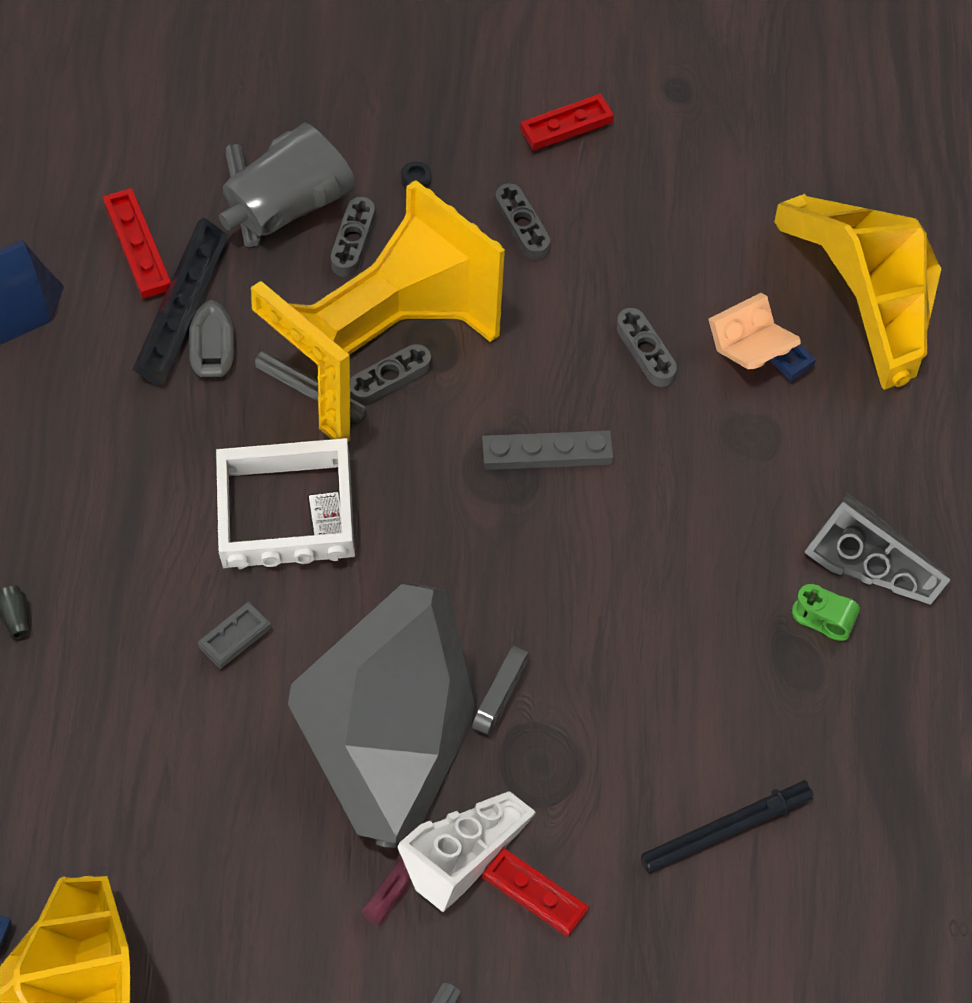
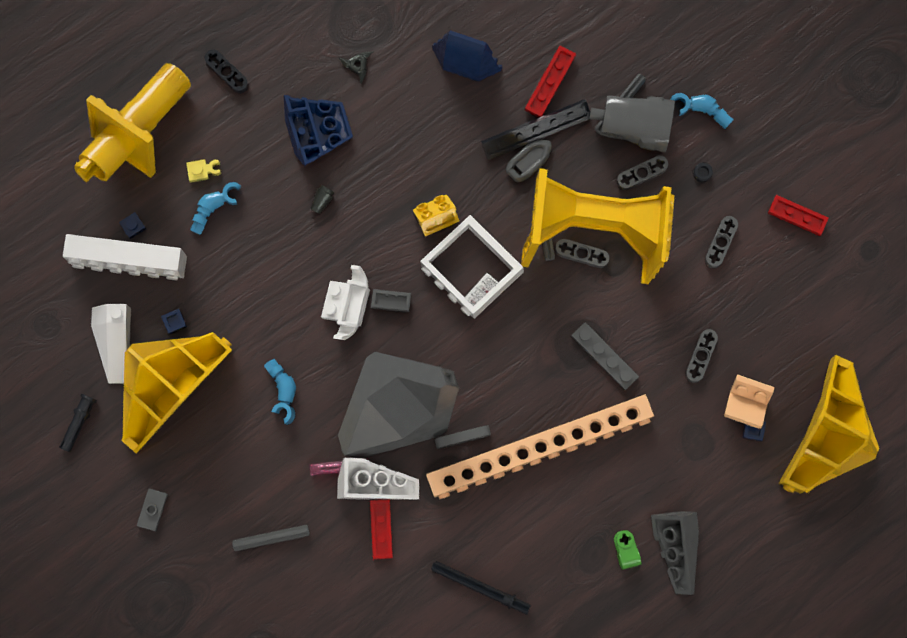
camera: 55 degrees right, 20 degrees up
none -> dark azure piece [264,359,296,425]
none -> white plate [321,265,370,340]
none -> yellow bracket [413,195,459,237]
none -> light nougat brick [426,394,654,500]
none -> dark azure piece [670,93,734,129]

